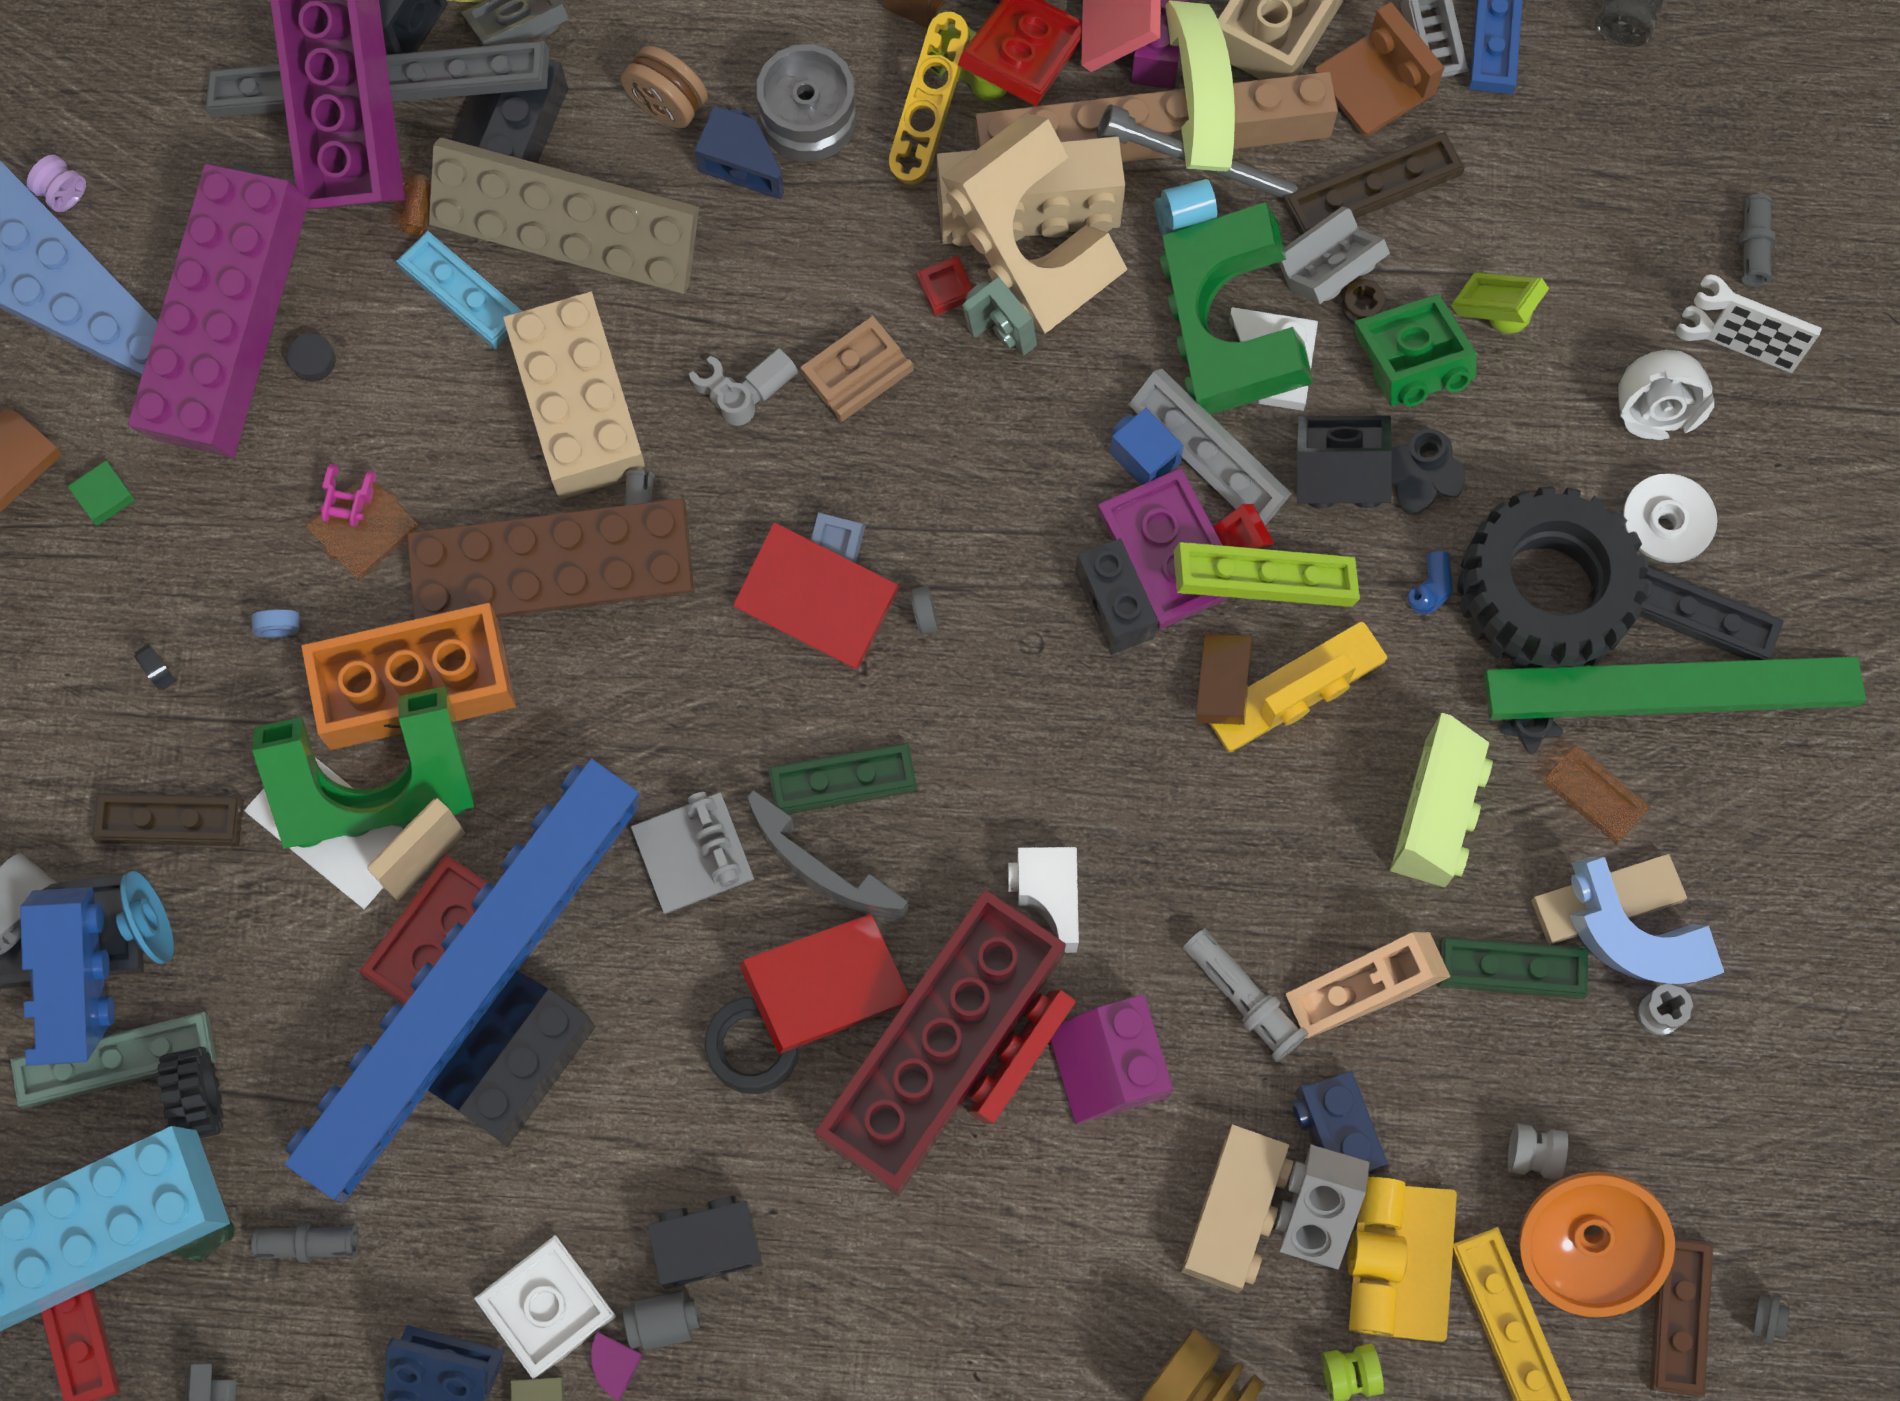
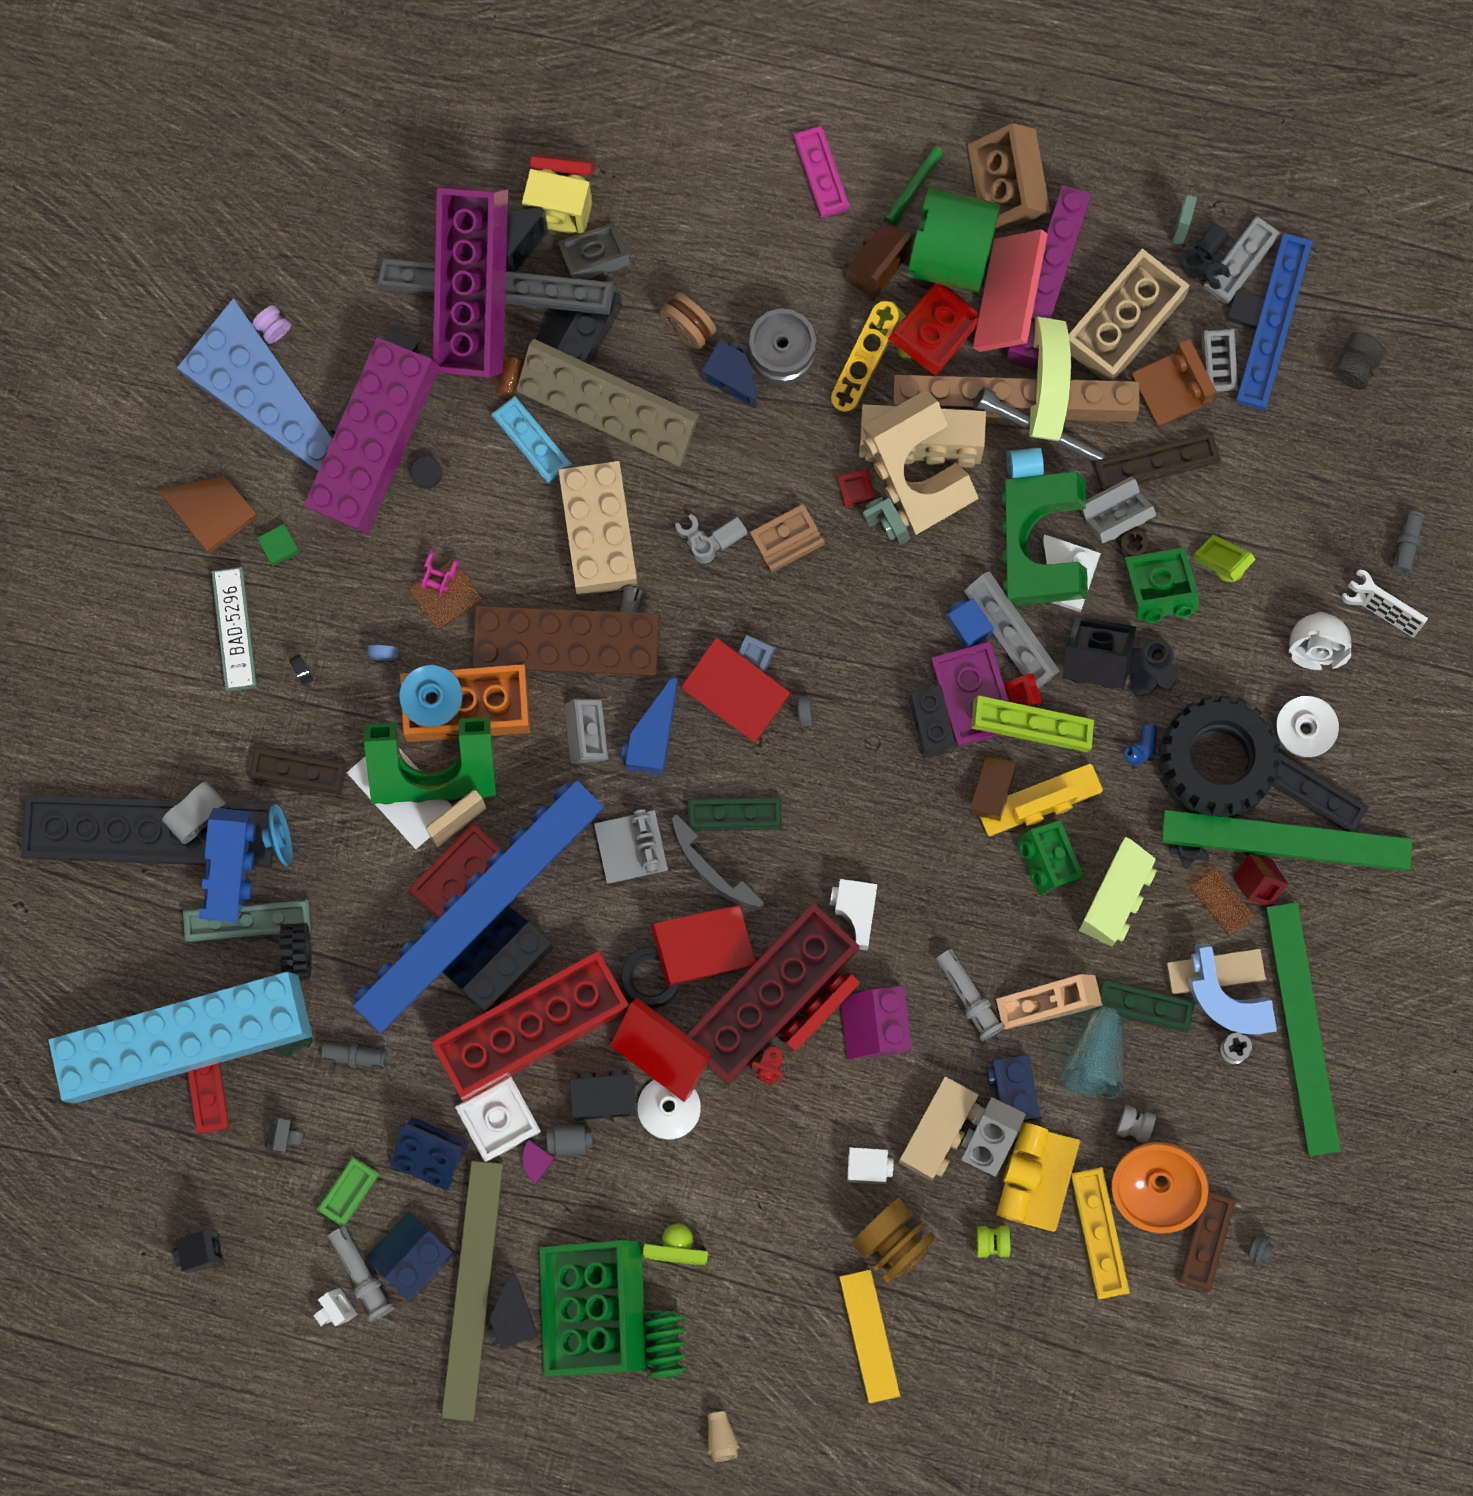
camera: 10 degrees right, 5 degrees up
none -> white tile [212,567,258,692]
none -> dark azure dish [399,665,462,727]
none -> red brick [431,951,629,1102]
none -> light grey slope [564,699,608,764]
none -> red tile [610,998,712,1102]
none -> blue slope [621,678,678,775]
none -> white dish [637,1080,701,1140]
none -> red hinge [752,1047,783,1085]
none -> white brick [847,1148,894,1185]
none -> green bracket [1017,820,1084,896]
none -> clear light blue cone [1059,1007,1123,1099]
none -> dark red panel [1233,853,1288,907]
none -> green tile [1265,903,1341,1157]

